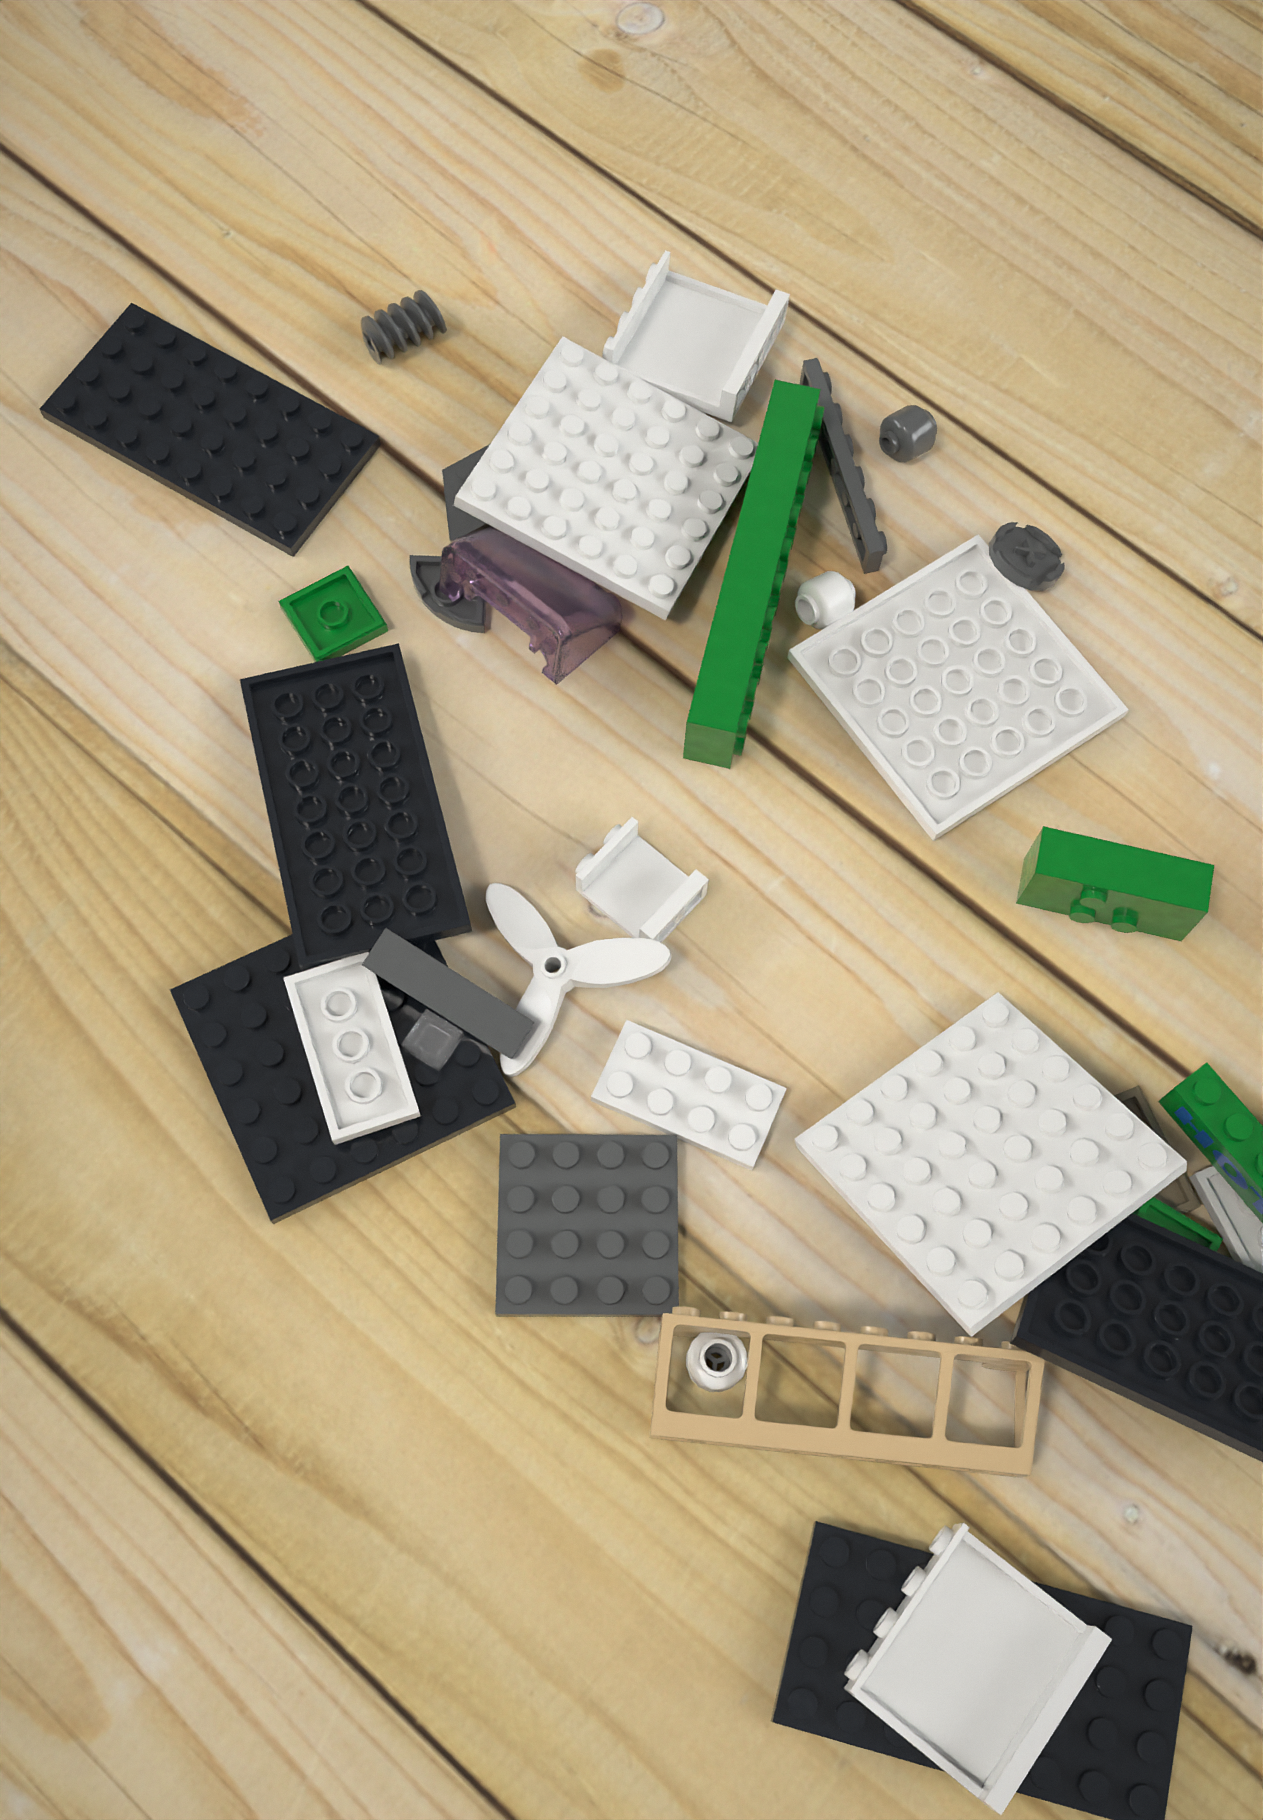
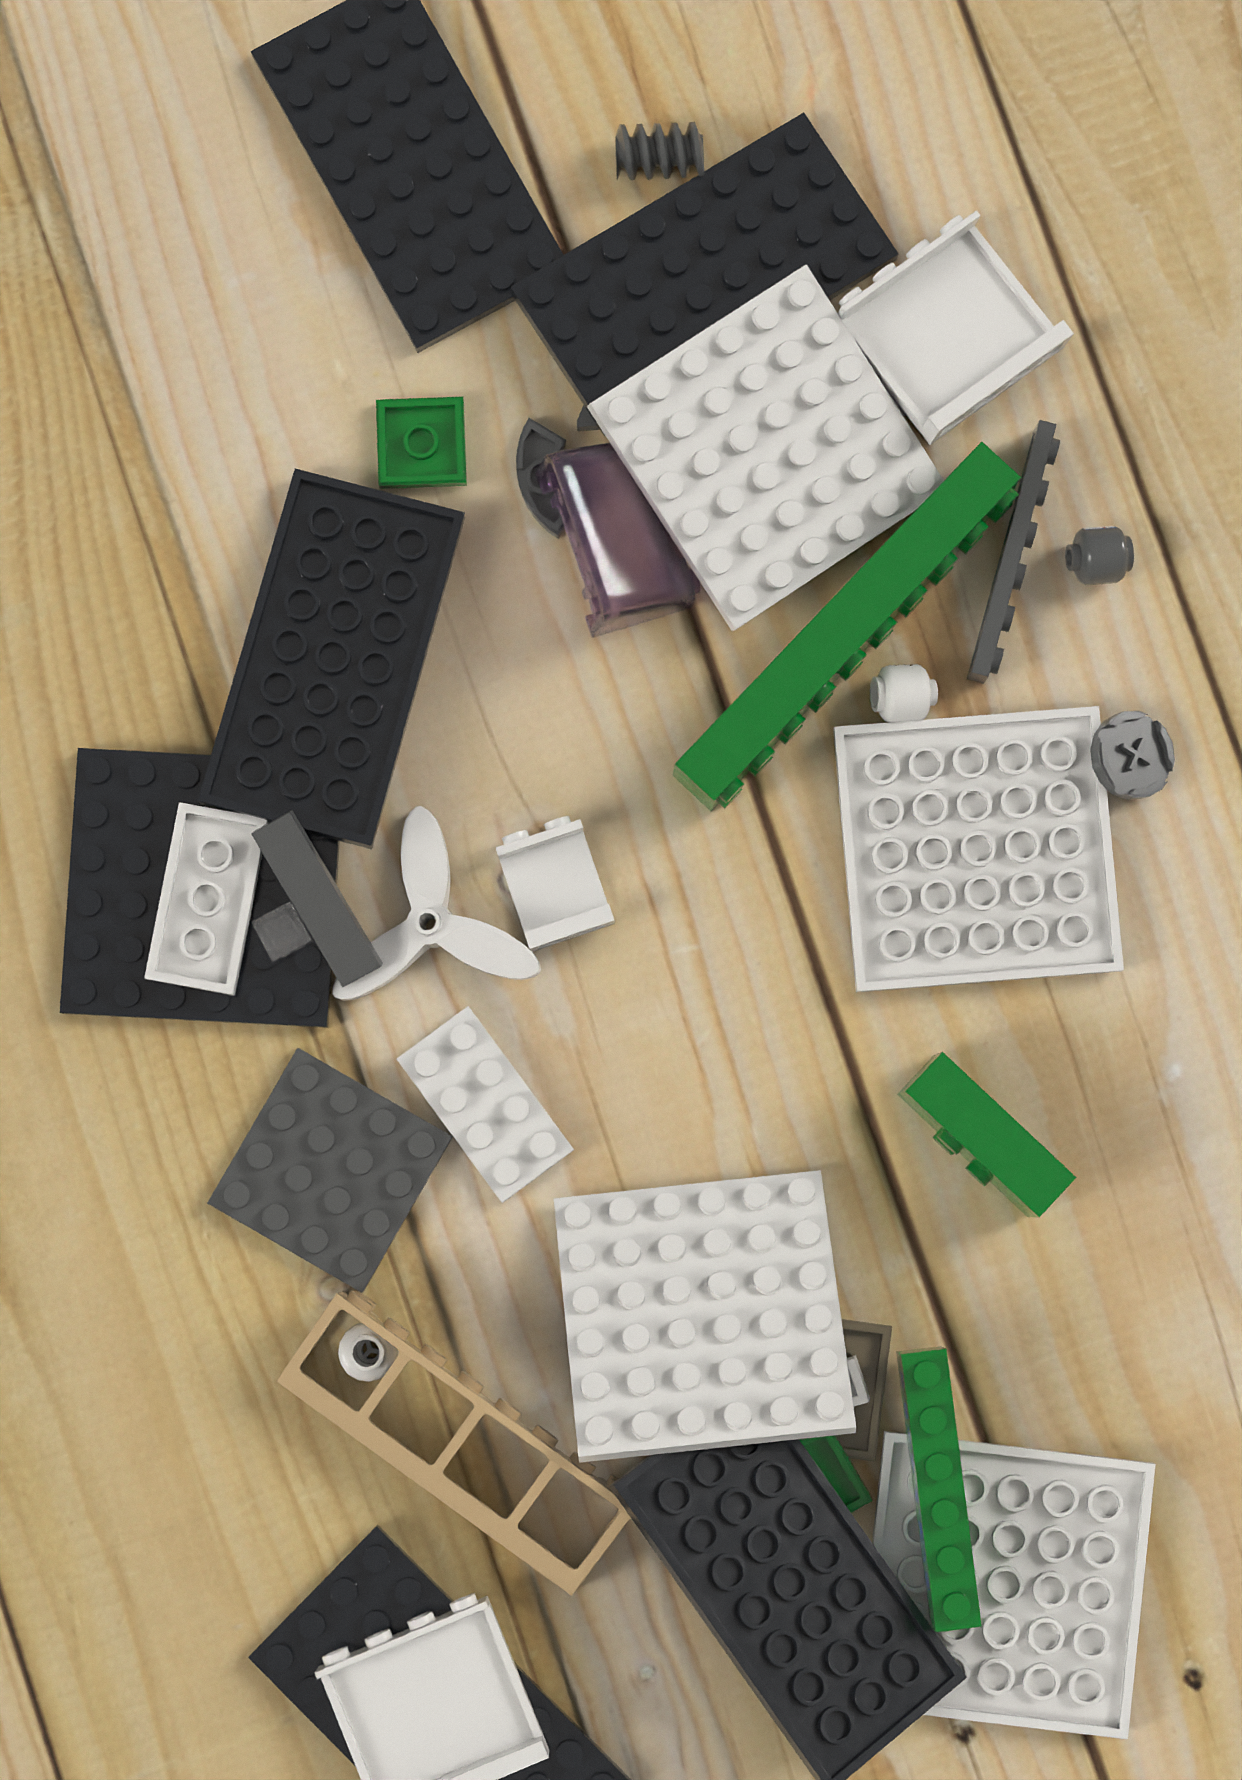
camera: 30 degrees right, 15 degrees up
none -> black plate [510,112,899,437]

